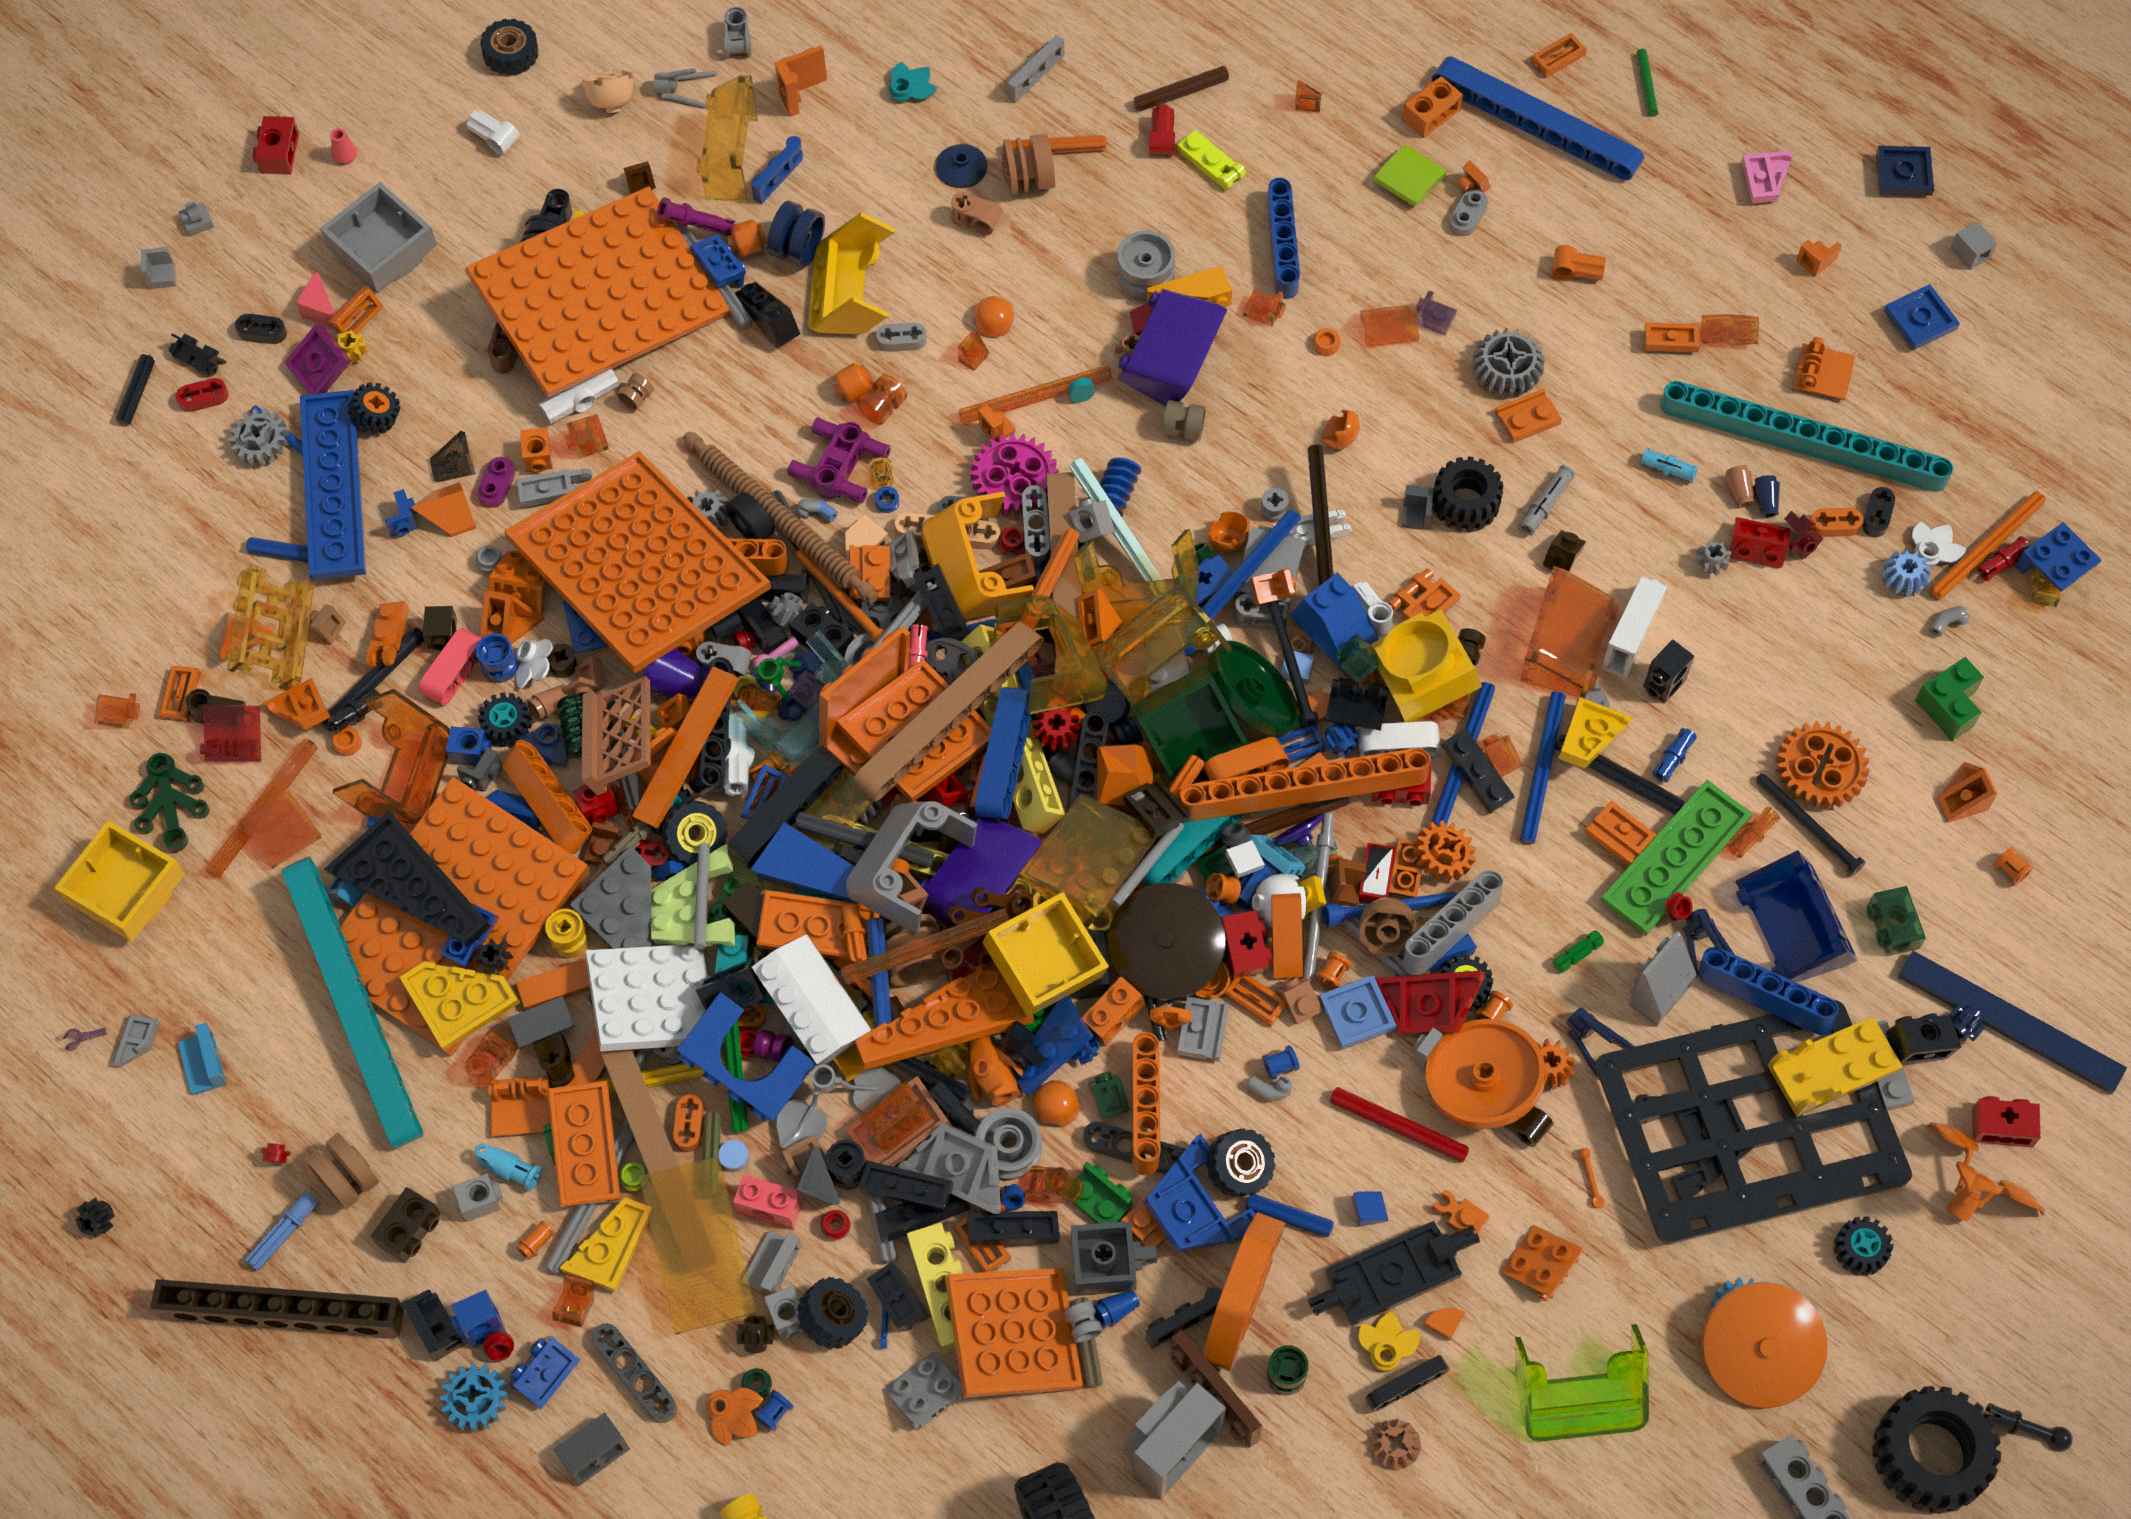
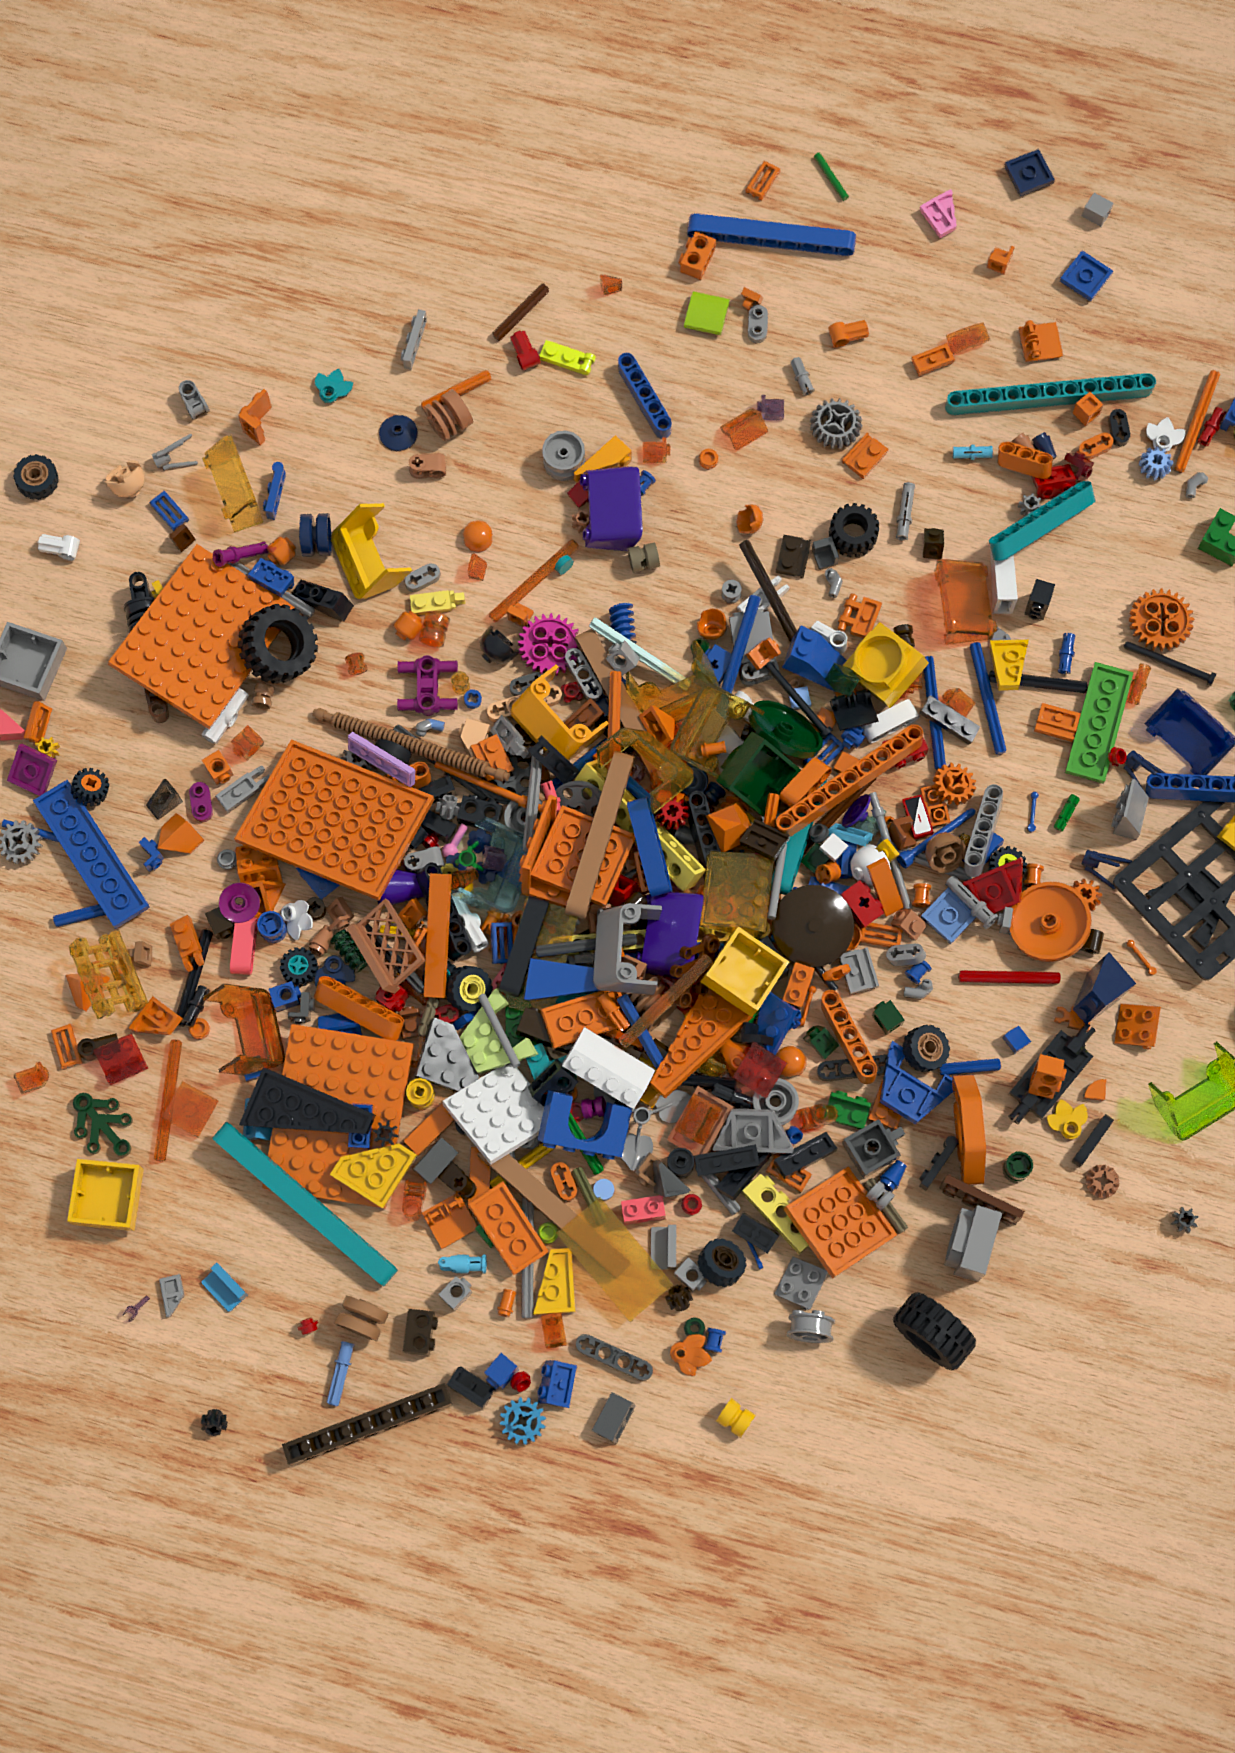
camera: 25 degrees left, 10 degrees up
none -> blue tile [149,490,189,531]
none -> magenta dish [219,883,260,923]
none -> black tyre [238,604,318,684]
none -> clear orange wheel [345,653,368,675]
none -> lavender tile [348,732,415,787]
none -> light yellow hinge [410,590,465,616]
none -> black cylinder [480,626,519,664]
none -> blue bush [640,470,656,496]
none -> orange pin [701,741,727,758]
none -> clear red hinge [732,1042,787,1099]
none -> dark brown plate [776,534,811,578]
none -> light grey wheel [787,1310,835,1343]
none -> light grey axle [790,357,815,396]
none -> orange hinge [800,986,816,1027]
none -> light grey arm [825,568,843,598]
none -> dark green brick [872,1000,905,1035]
none -> light grey beam [886,943,926,966]
none -> light grey pin [945,875,999,929]
none -> teal beam [989,481,1096,561]
none -> orange beam [997,442,1053,479]
none -> blue hinge [1027,792,1039,832]
none -> orange brick [1028,1054,1067,1099]
none -> orange brick [1073,392,1103,426]
none -> dark blue slope [1073,952,1136,1025]

